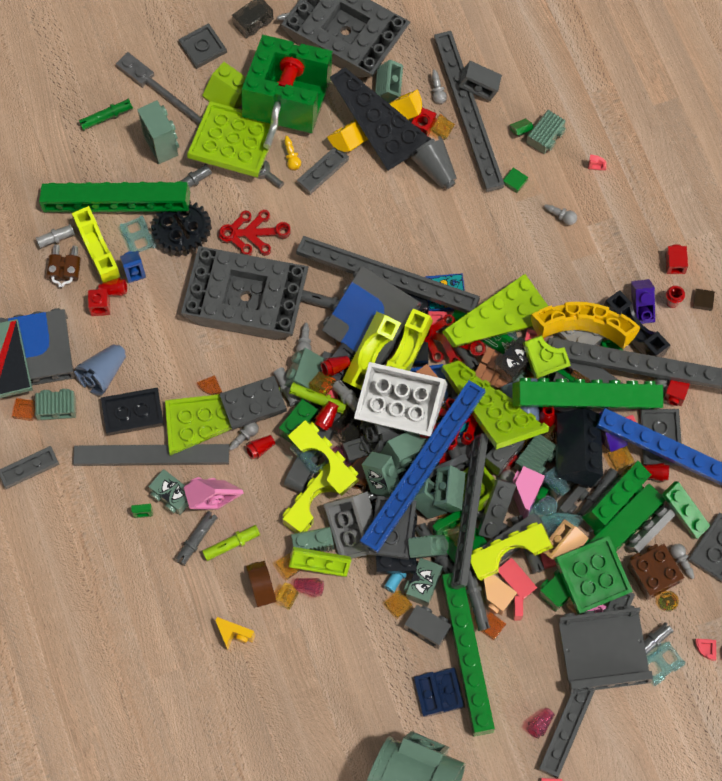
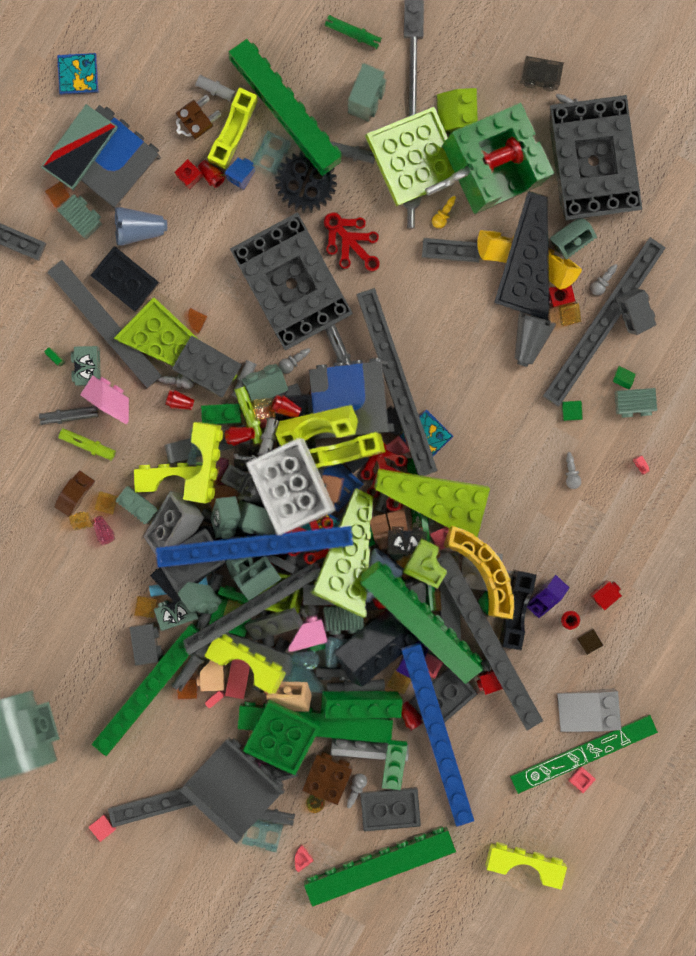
camera: 50 degrees right, 20 degrees up
dark grey tile [178,23,227,69] -> none
yellow slope [215,617,255,650] -> none
lime tile [288,547,351,577] -> none
dark blue slope [414,667,465,717] -> none
clear pink cone [526,708,555,739] -> none

